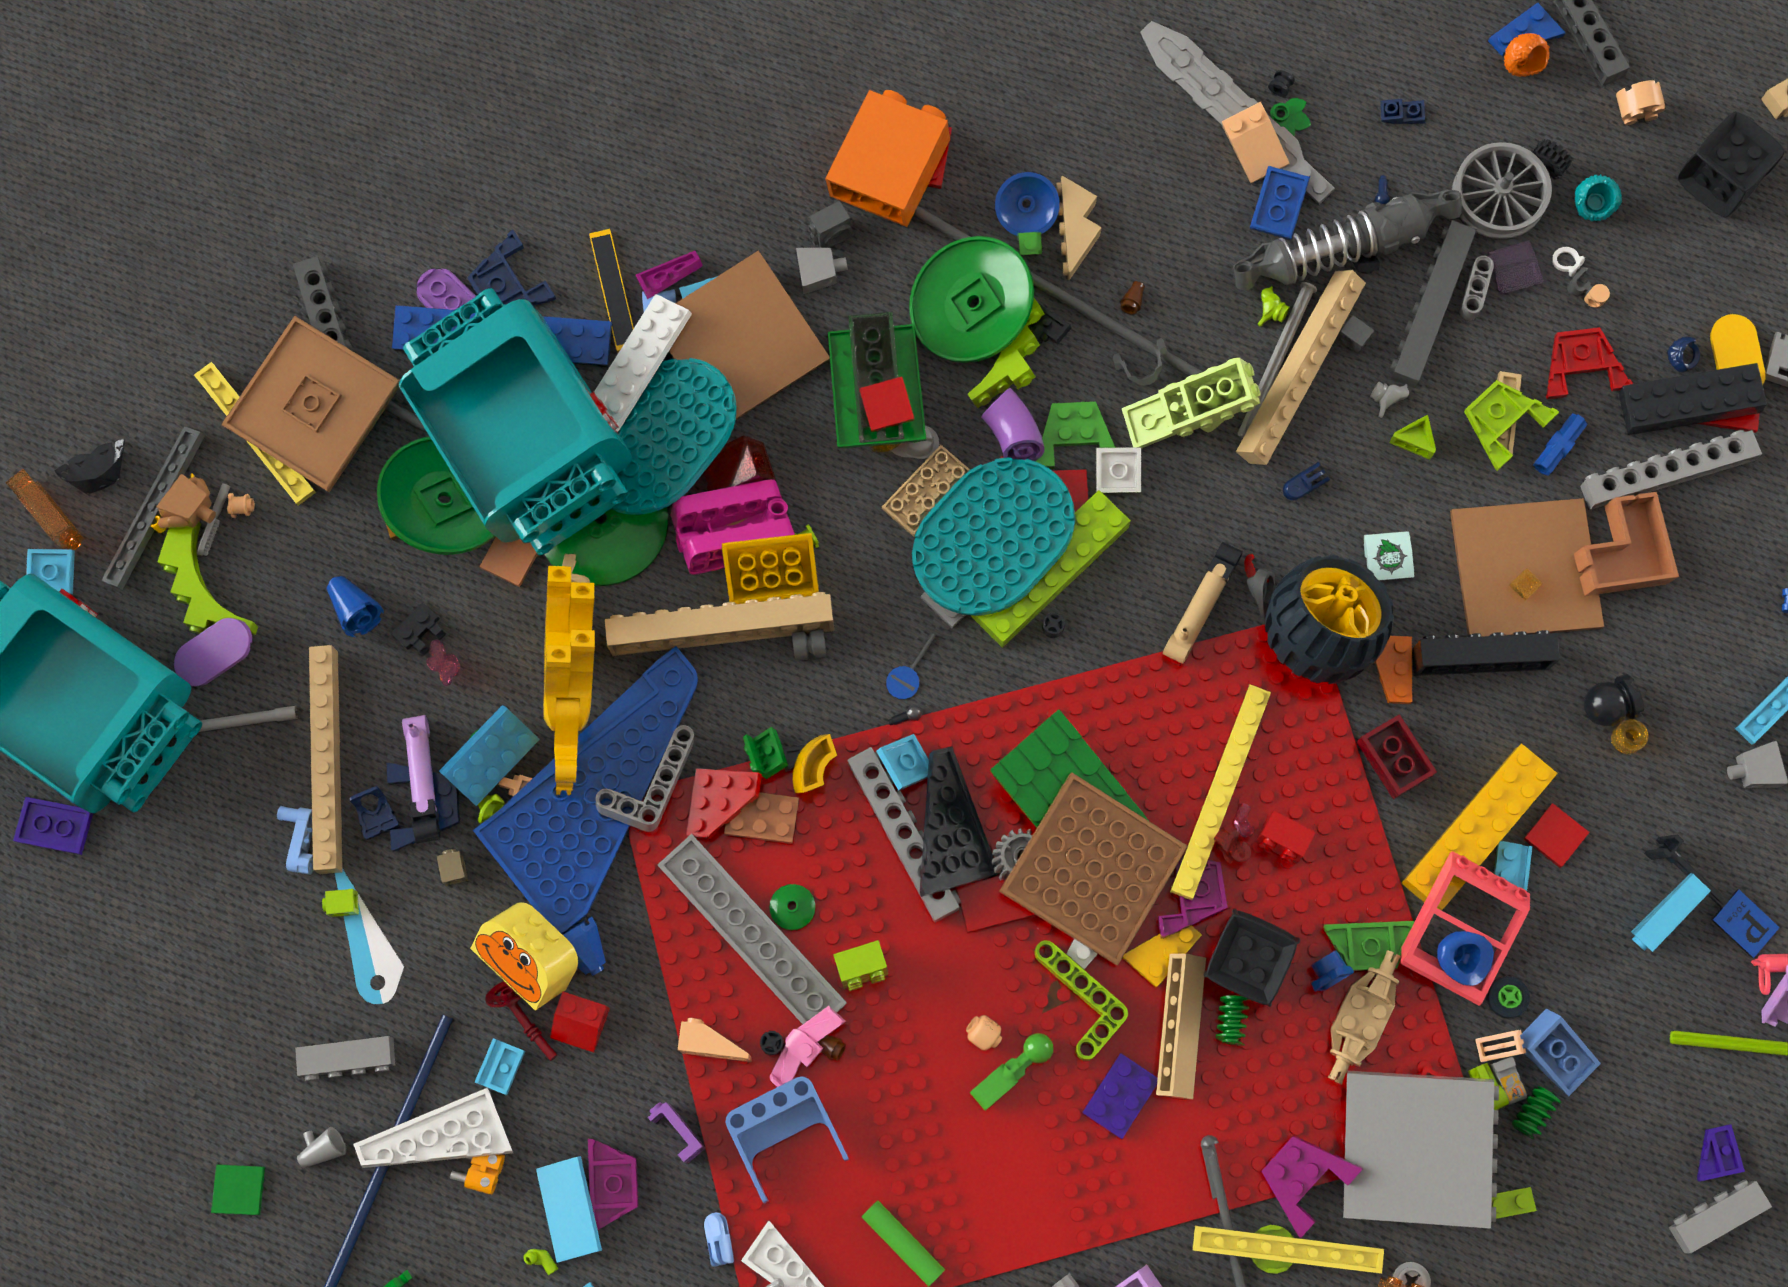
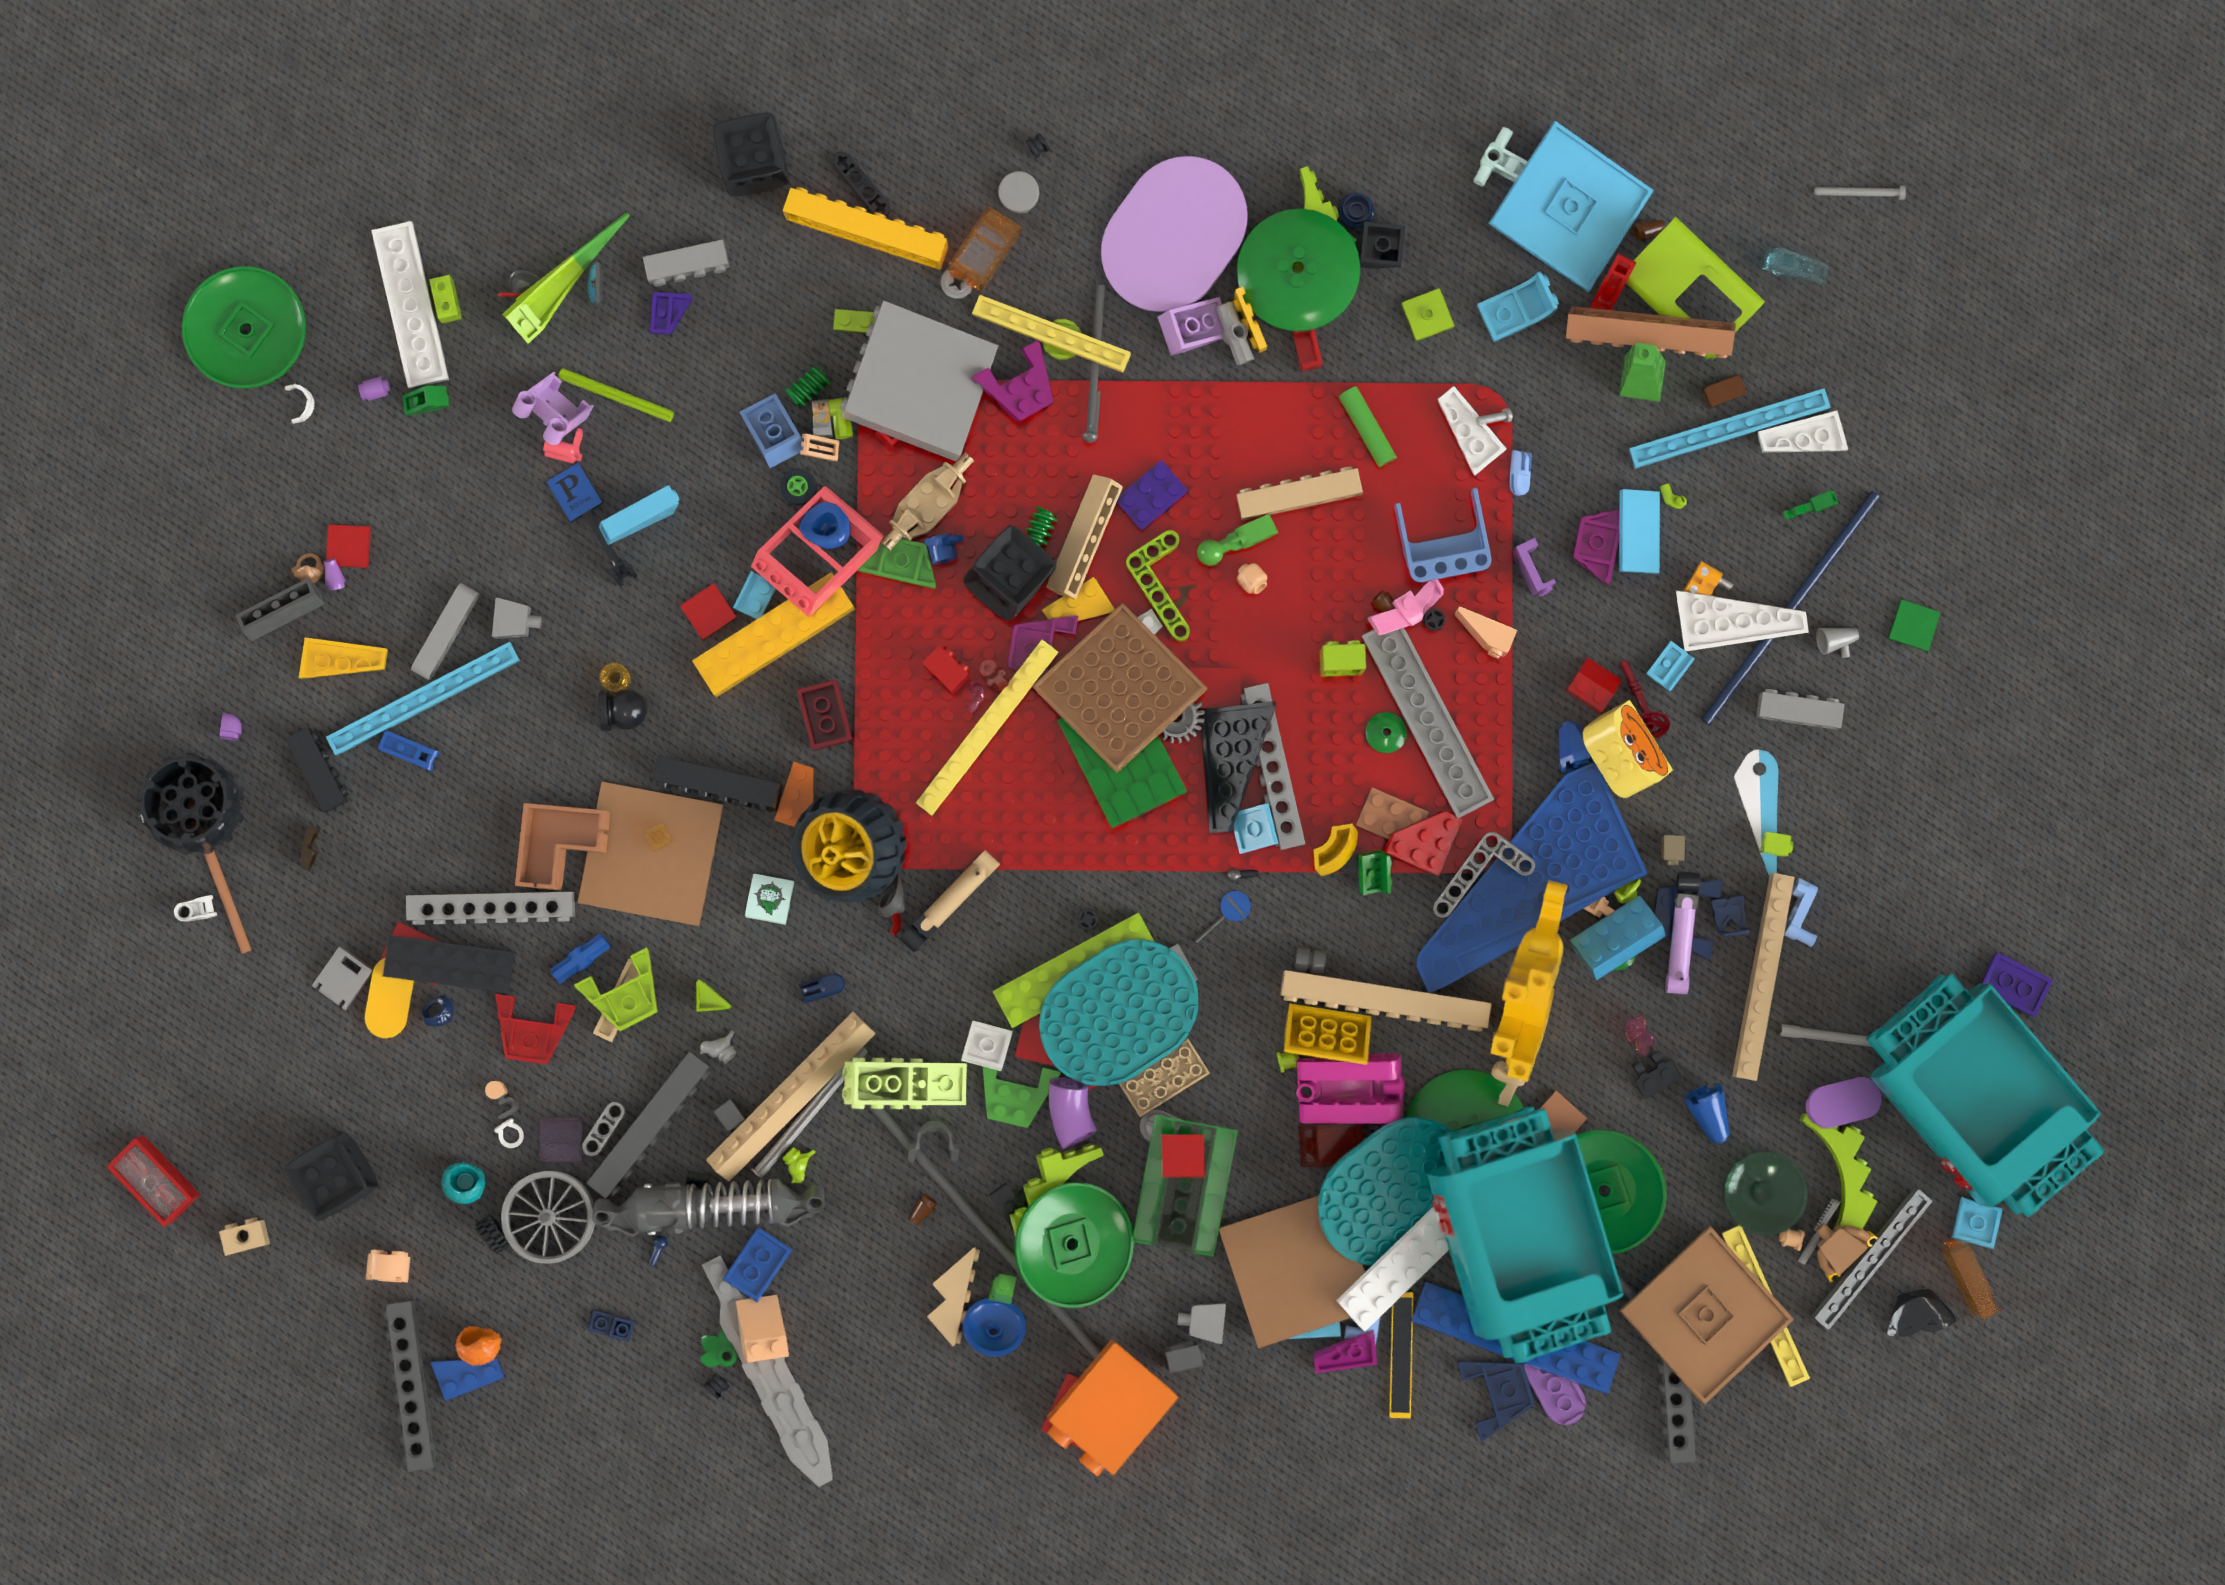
camera: 170 degrees left, 10 degrees up
none -> tan brick [1236,466,1363,521]
none -> clear green dish [1723,1151,1808,1235]

